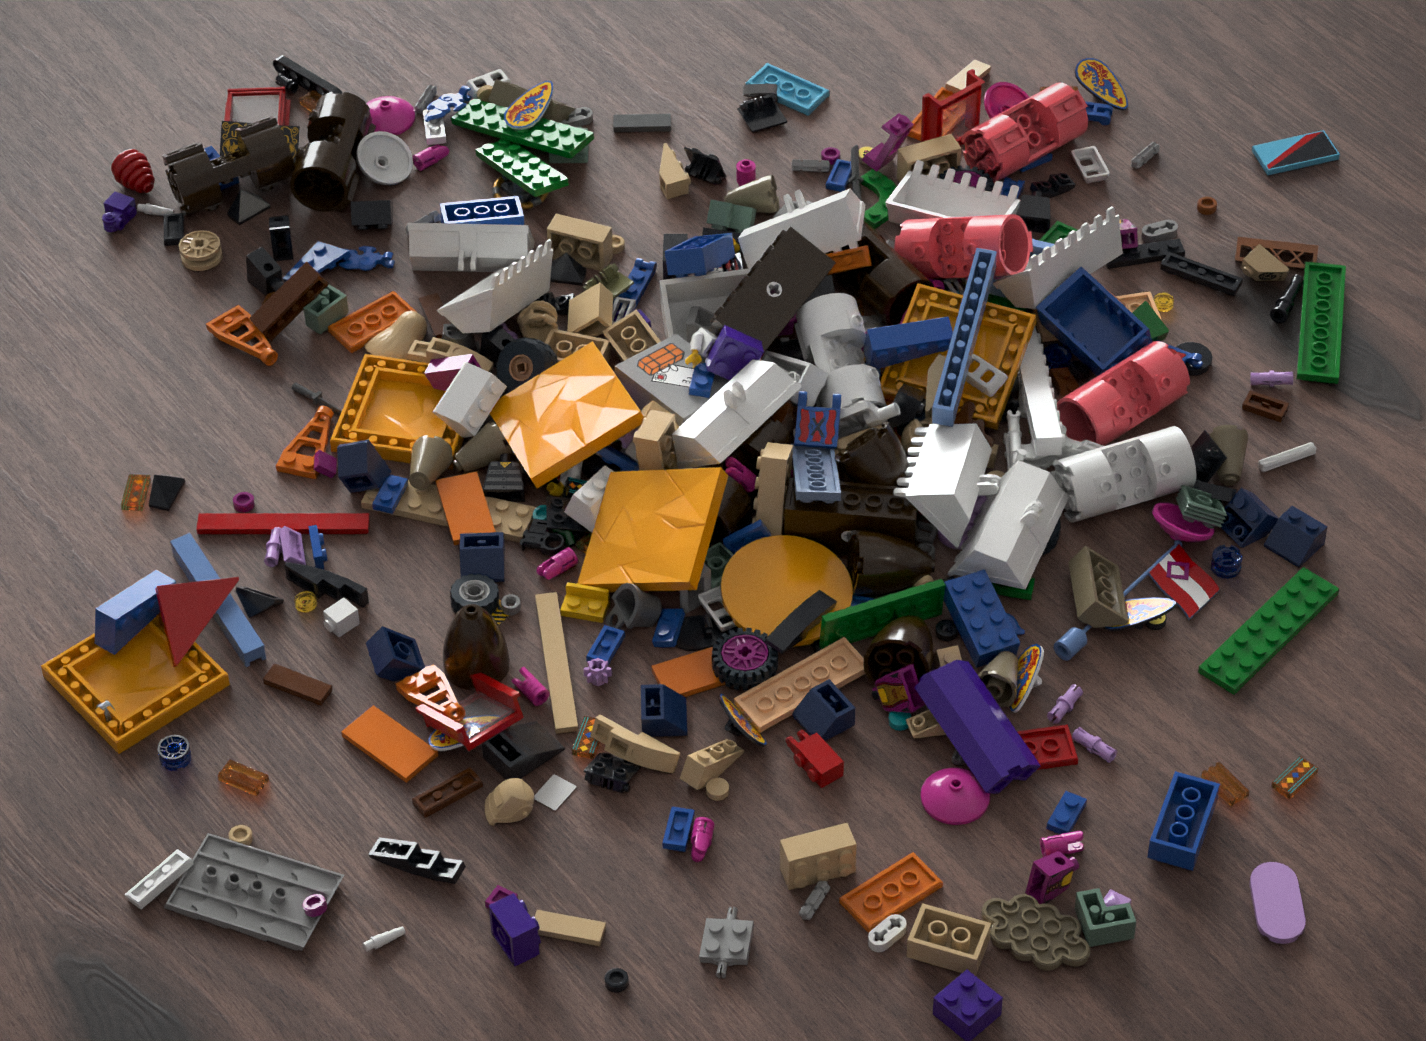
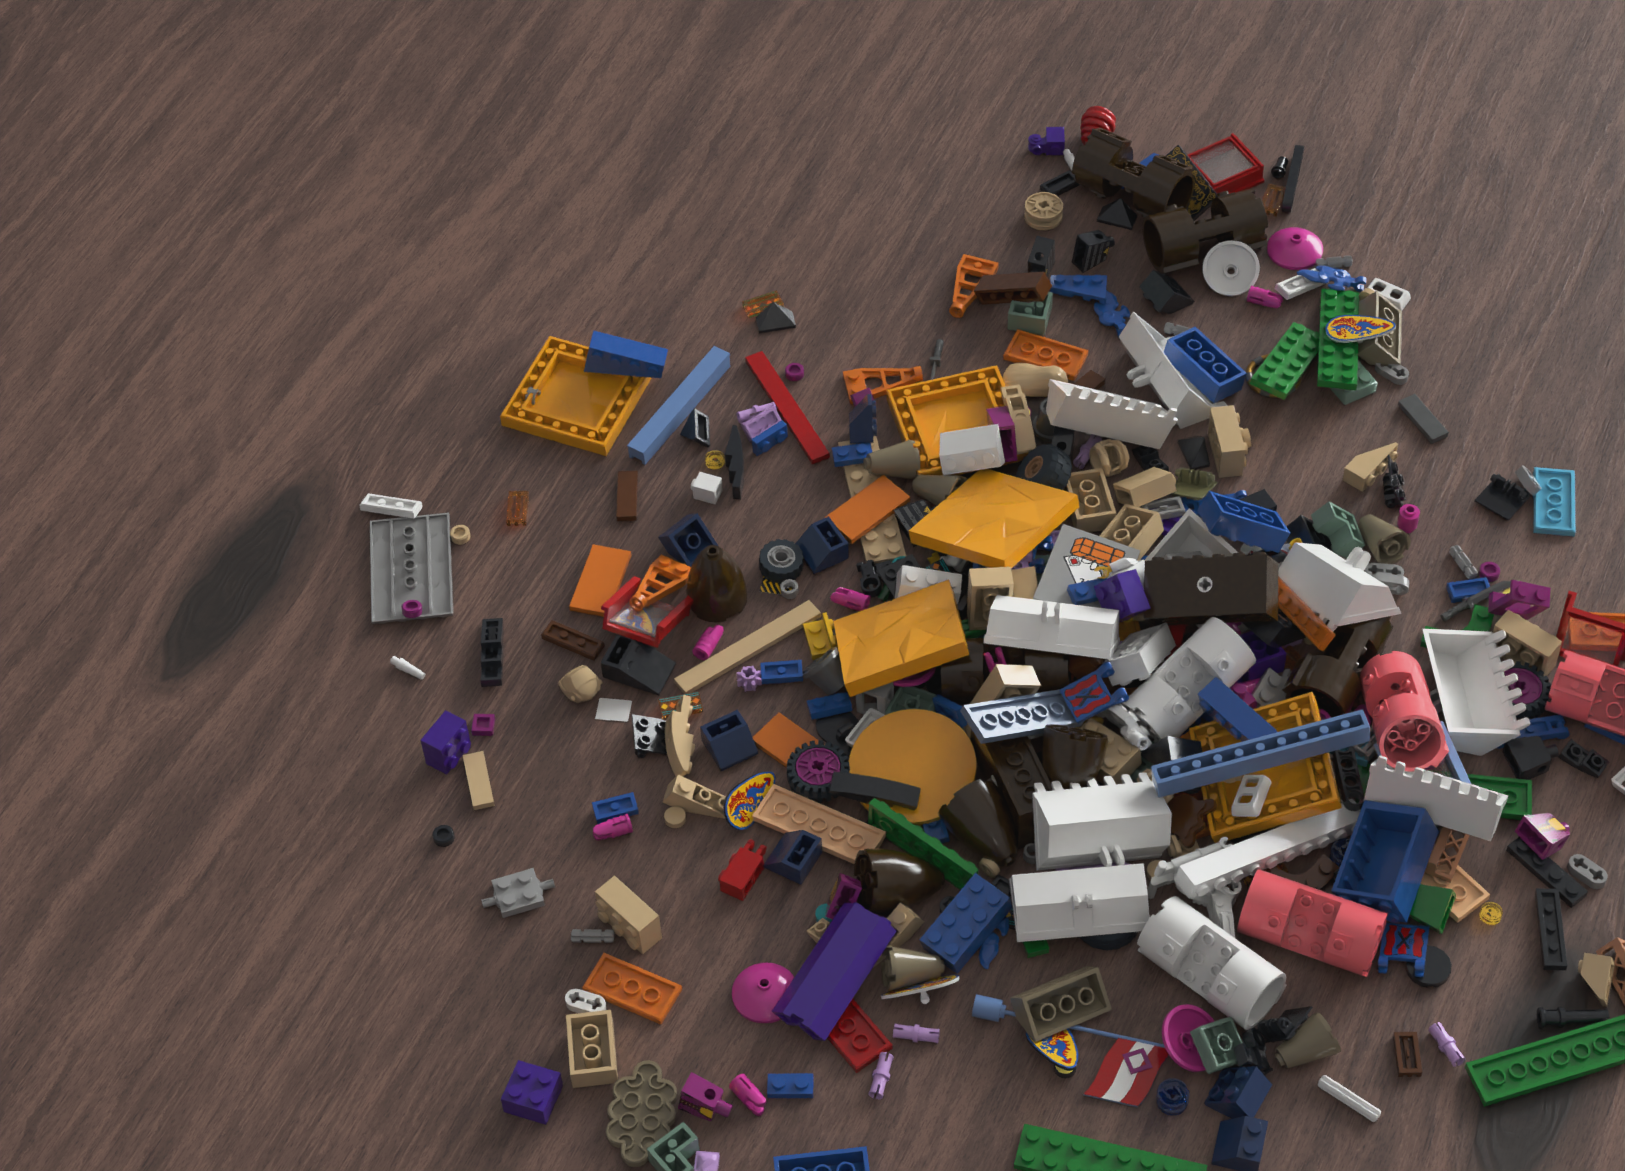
camera: 65 degrees right, 5 degrees up
red tile [155,577,239,667] -> none
clear blue wheel [157,735,192,771] -> none
tan tile [612,235,625,254] -> none

